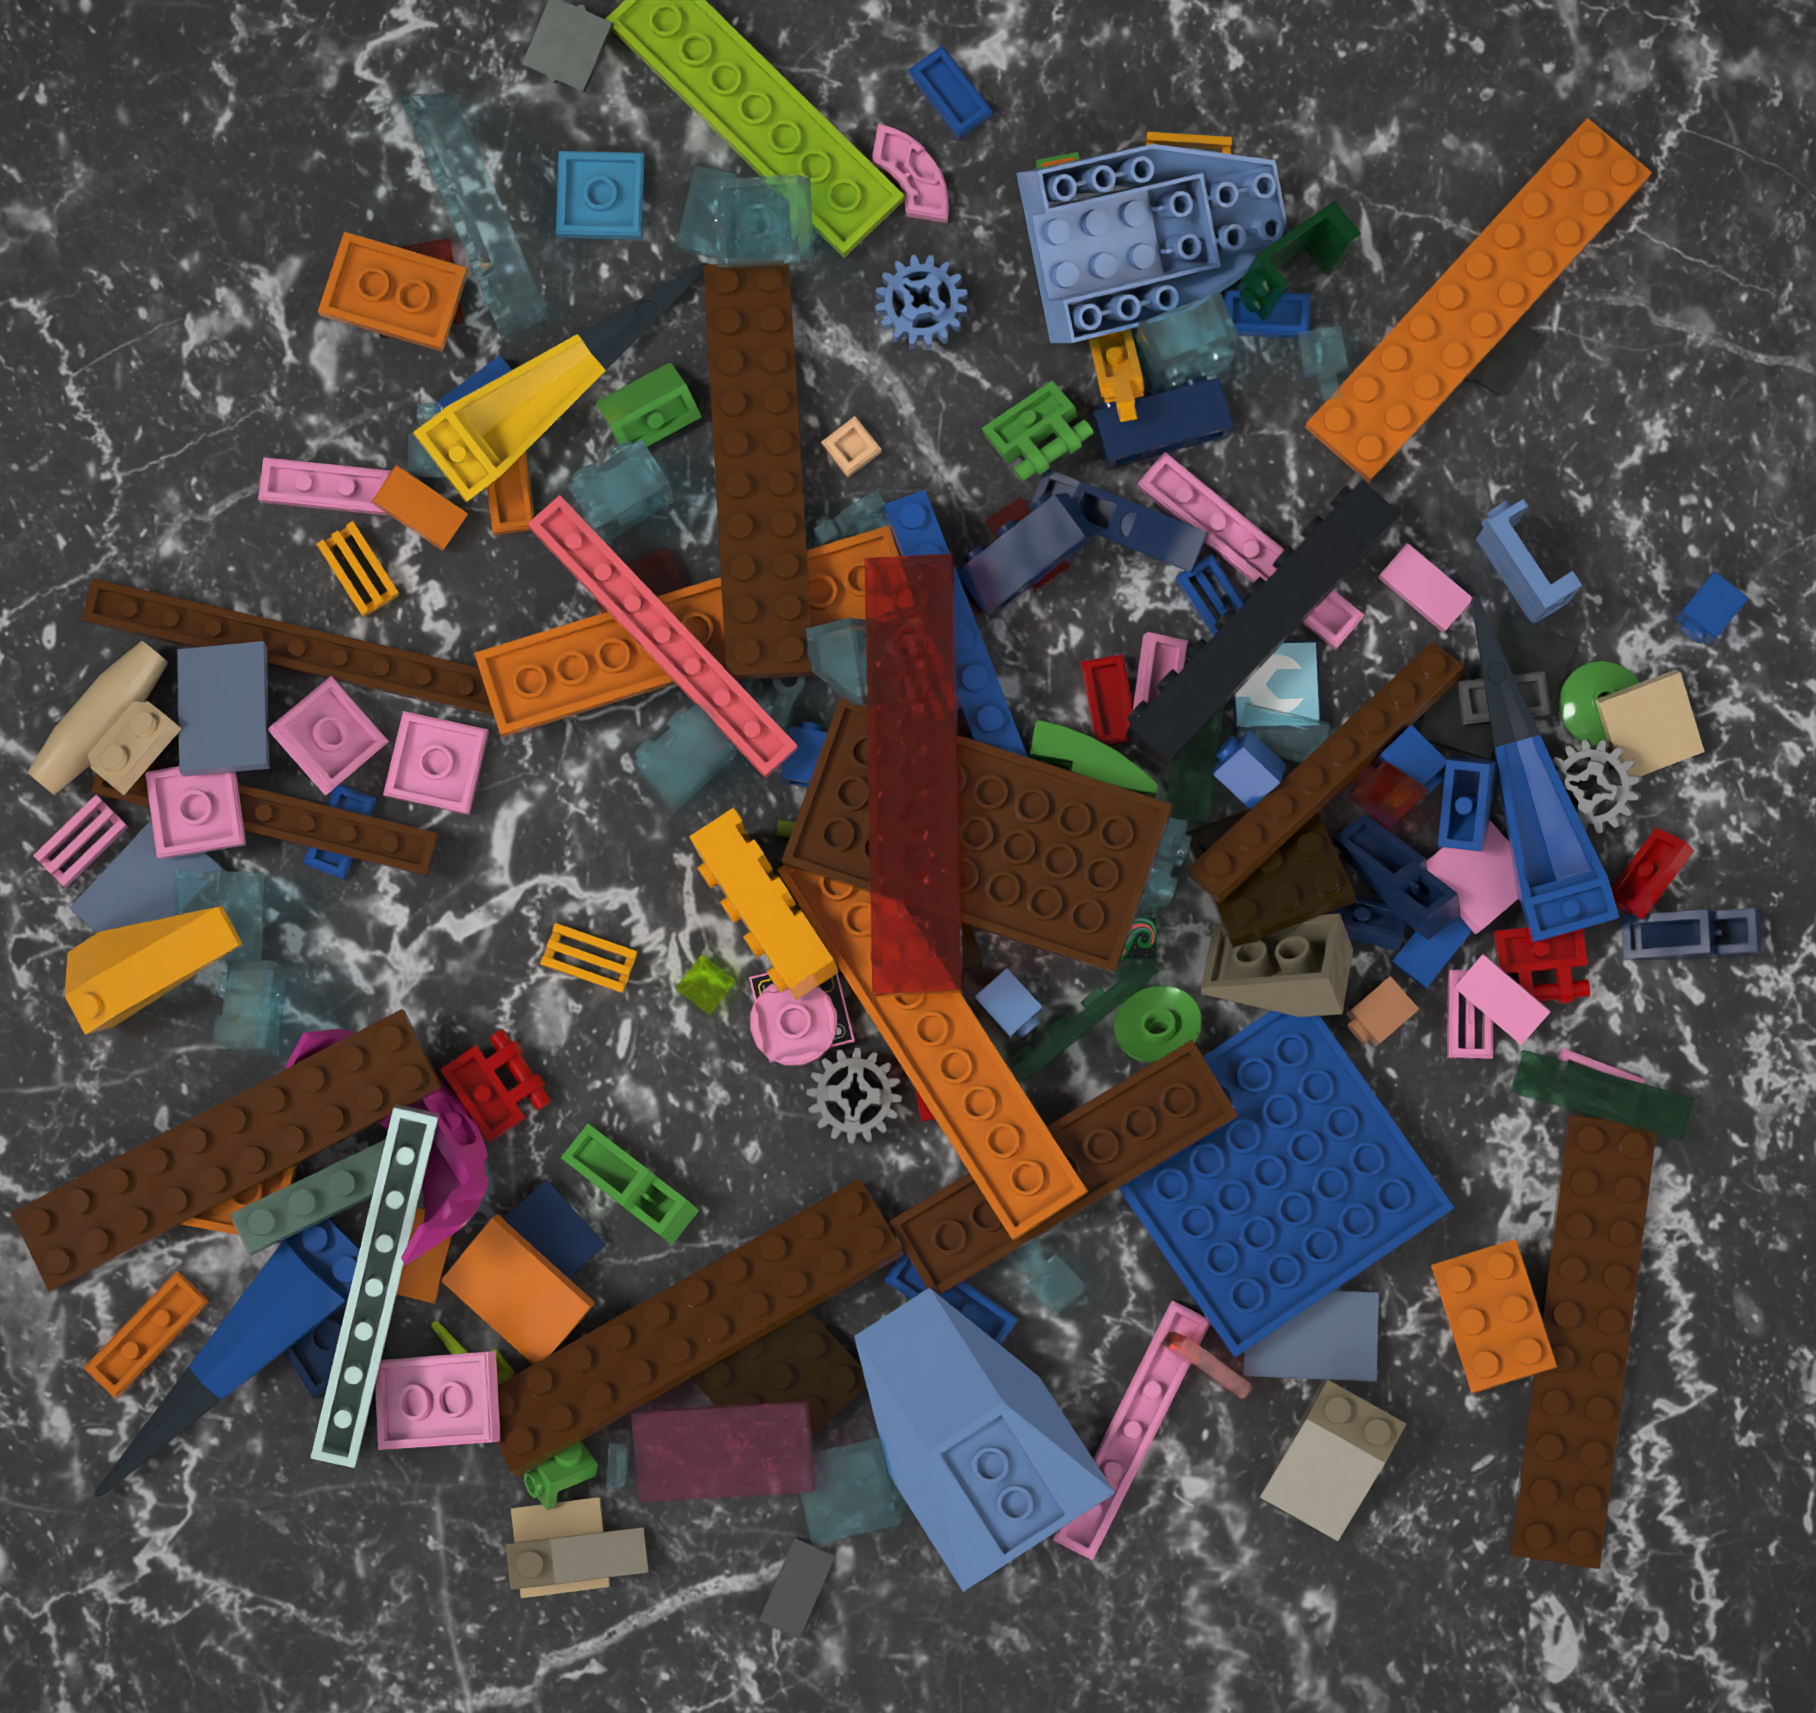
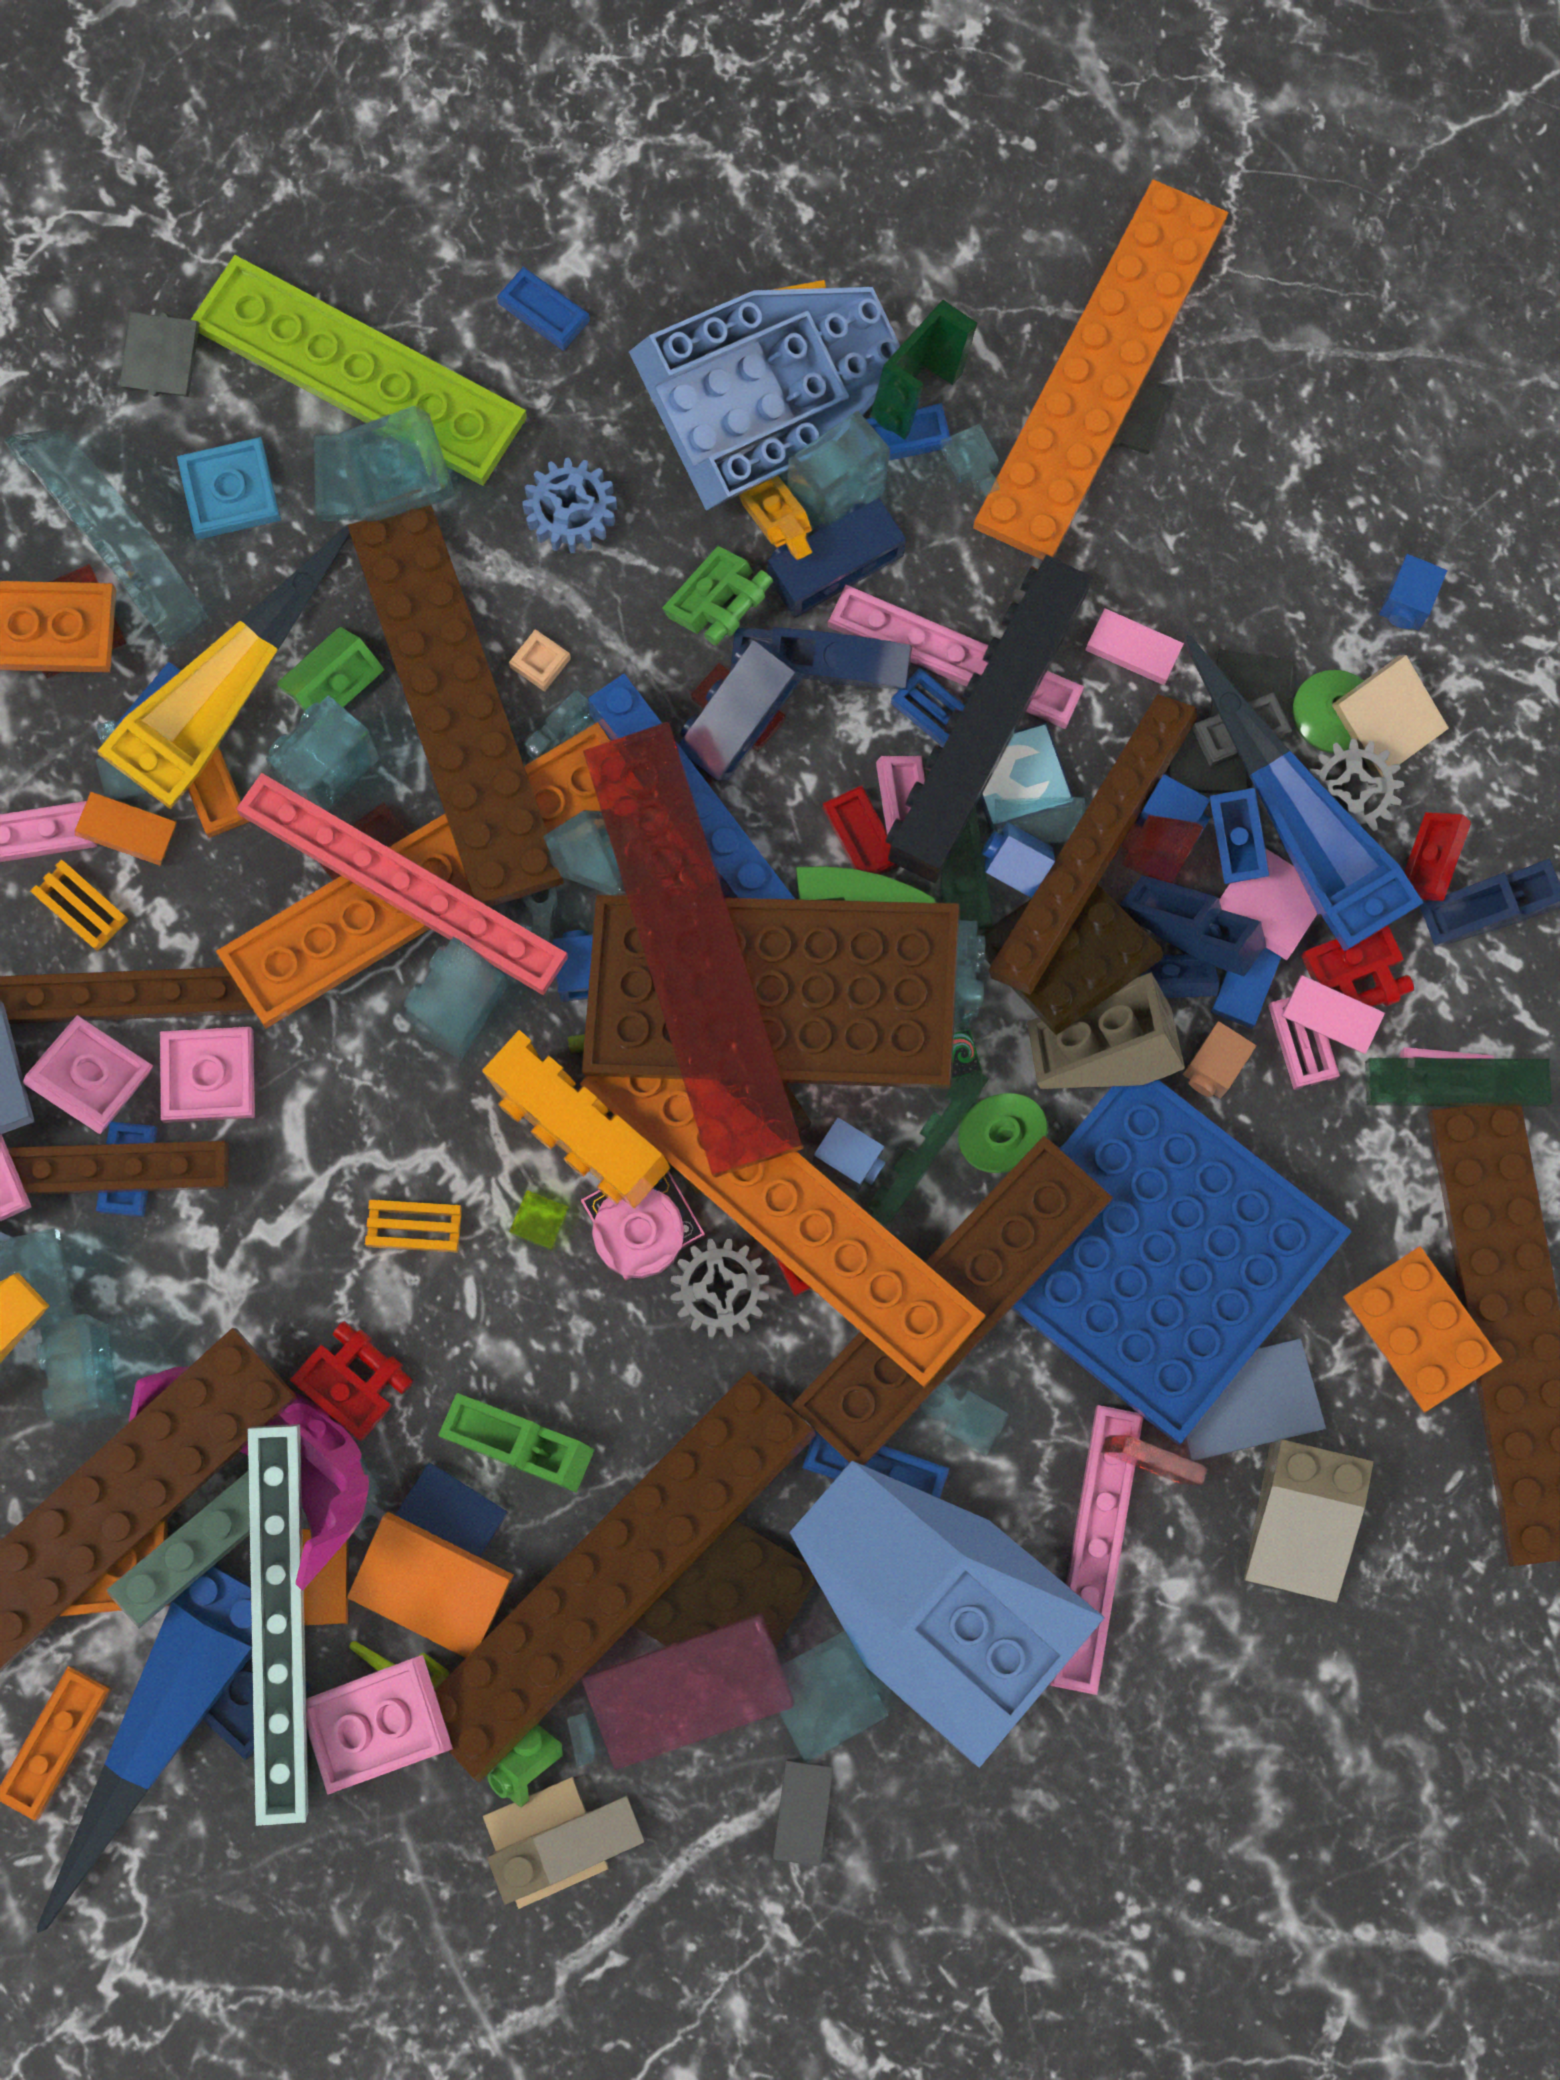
camera: 20 degrees left, 5 degrees down
bright pink tile [871,124,949,223] -> none
medium blue panel [1476,499,1582,624] -> none

